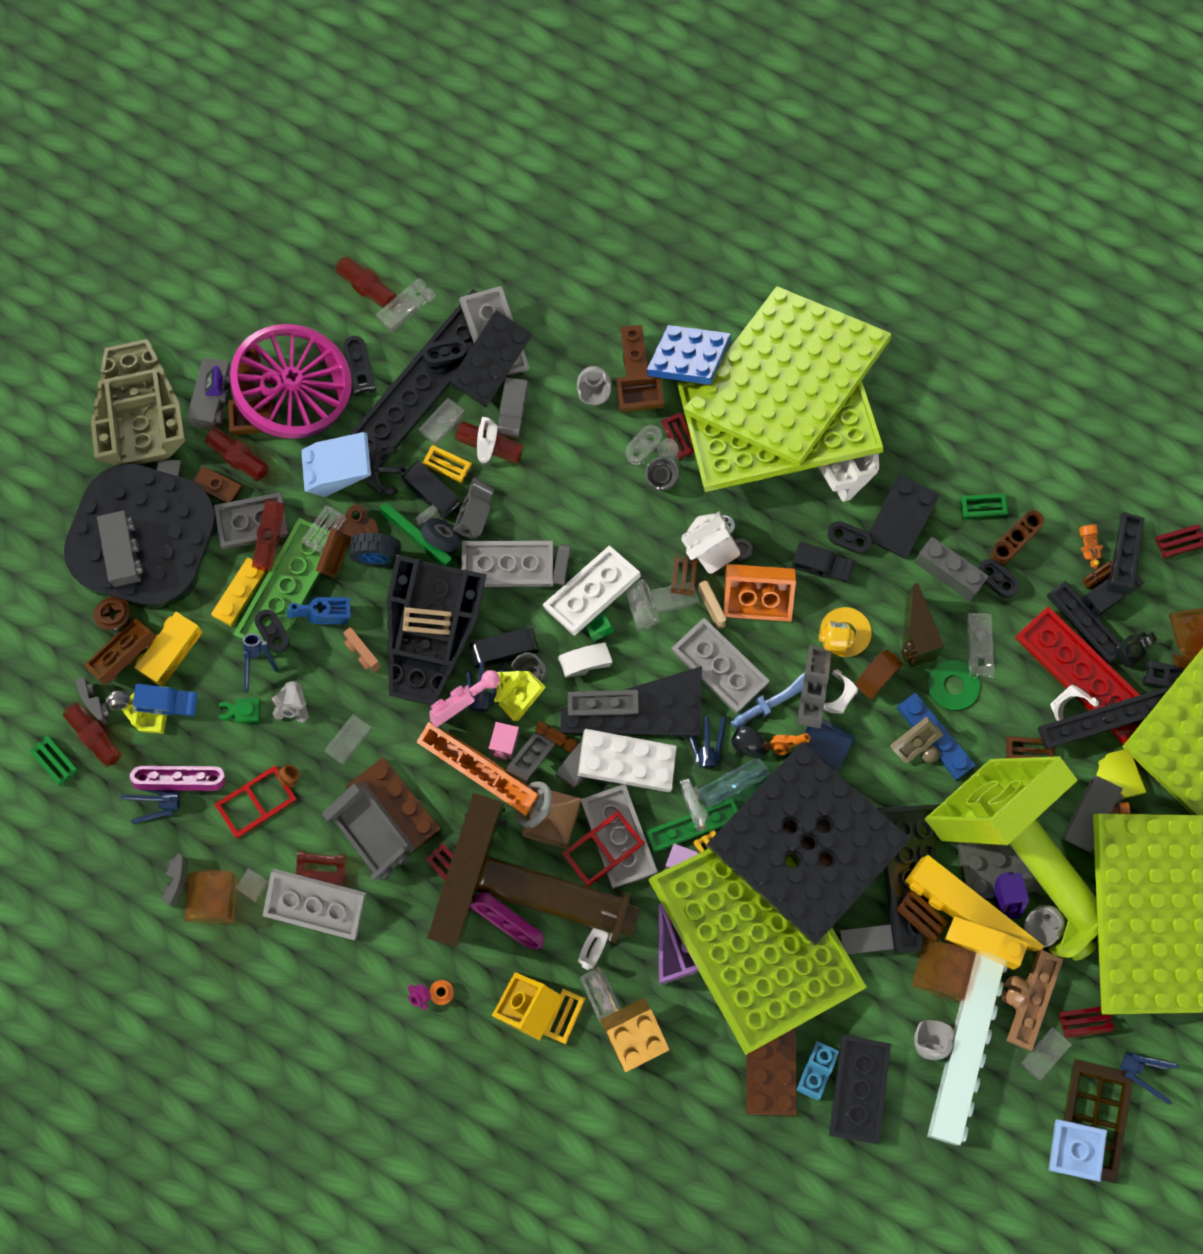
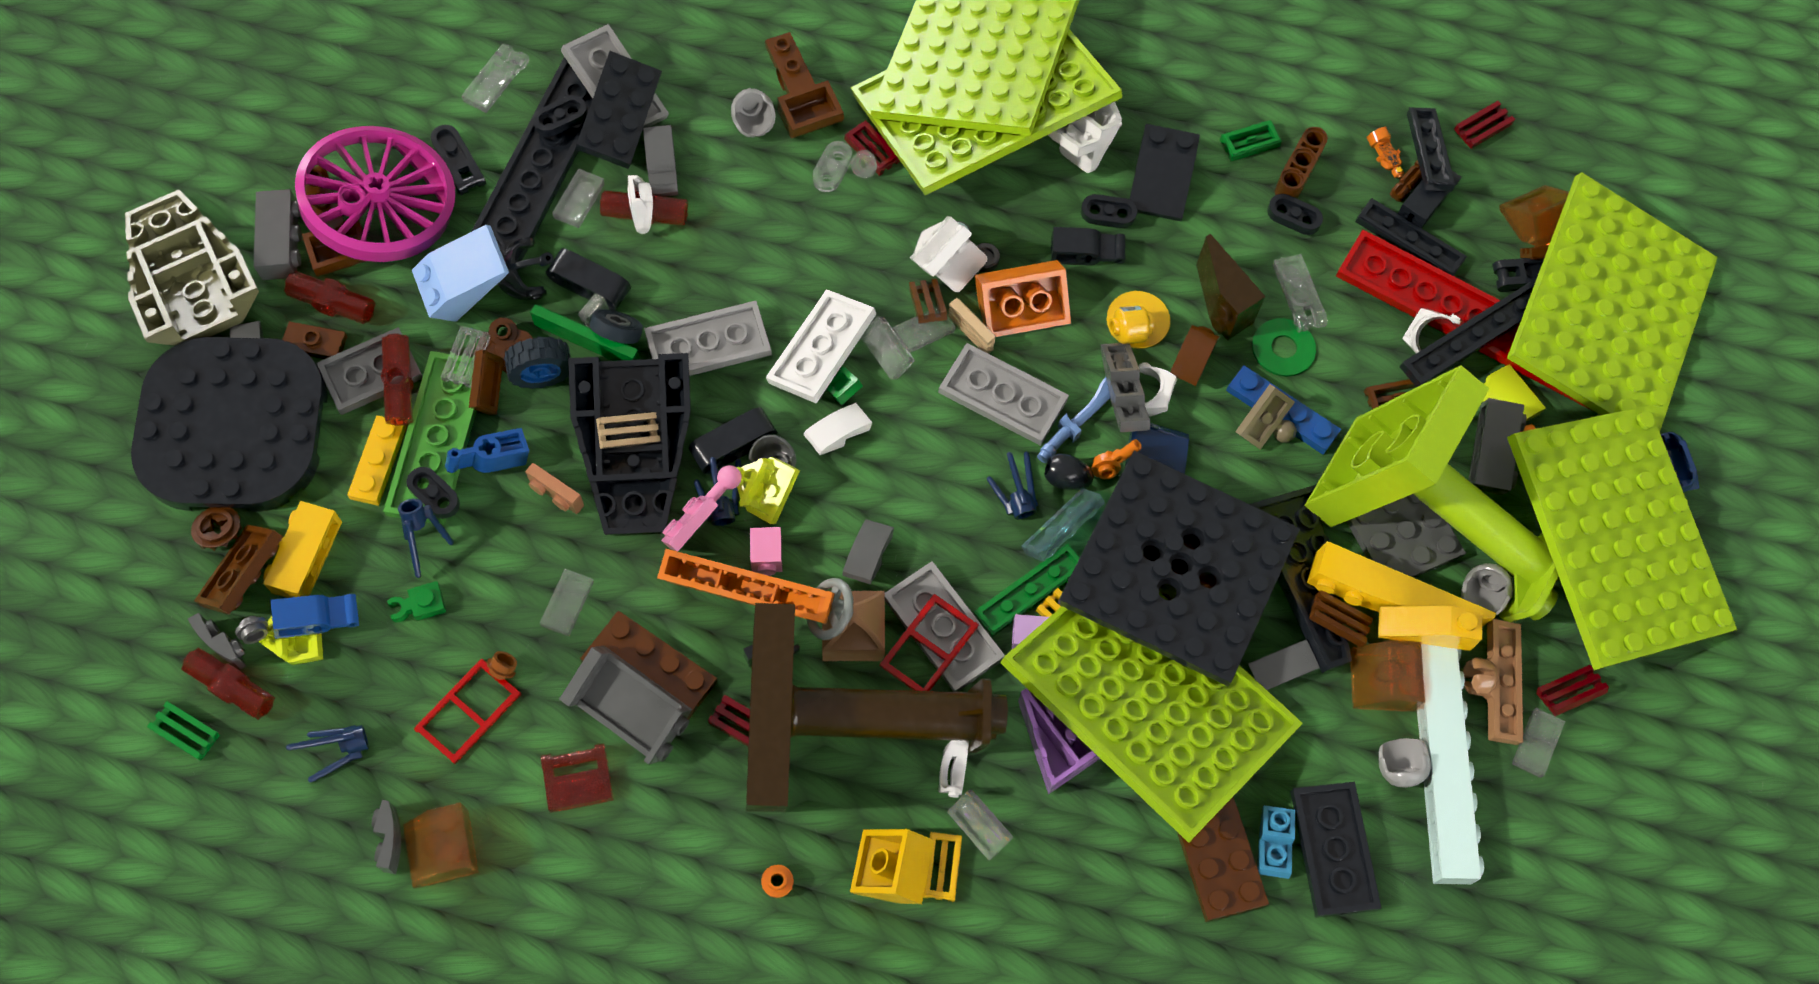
camera: 20 degrees left, 5 degrees down
dark grey brick [97,510,143,588] -> none
magenta plate [130,766,226,791] -> none
dark purple slope [205,366,223,396] -> none
clear tile [235,869,269,902] -> none
light grey plate [263,869,366,940] -> none
light grey rock [271,682,309,723] -> none
clear red piece [335,256,396,309] -> none
magenta plate [407,984,431,1010] -> none
yellow tile [422,445,472,484] -> none
dark grey piece [453,478,494,541] -> none
magenta plate [471,892,545,949] -> none
dark grey plate [506,732,556,783] -> none
reddish brown axle [535,721,578,753] -> none
dark grey beam [553,544,571,585] -> none
black wing [560,666,702,736] -> none
dark grey plate [568,690,639,717] -> none
white plate [578,729,676,793] -> none
brick [600,998,669,1072] -> none
dark grey hair [645,457,680,491] -> none
plate [647,325,731,385] -> none
clear plate [680,779,708,832] -> none
dark grey brick [914,537,988,602] -> none
dark purple slope [994,872,1029,919] -> none
light blue plate [1048,1120,1107,1182] -> none
dark brown piece [1063,1059,1133,1184] -> none
black plate [1115,631,1157,667] -> none
dark blue plant [1120,1051,1178,1105] -> none

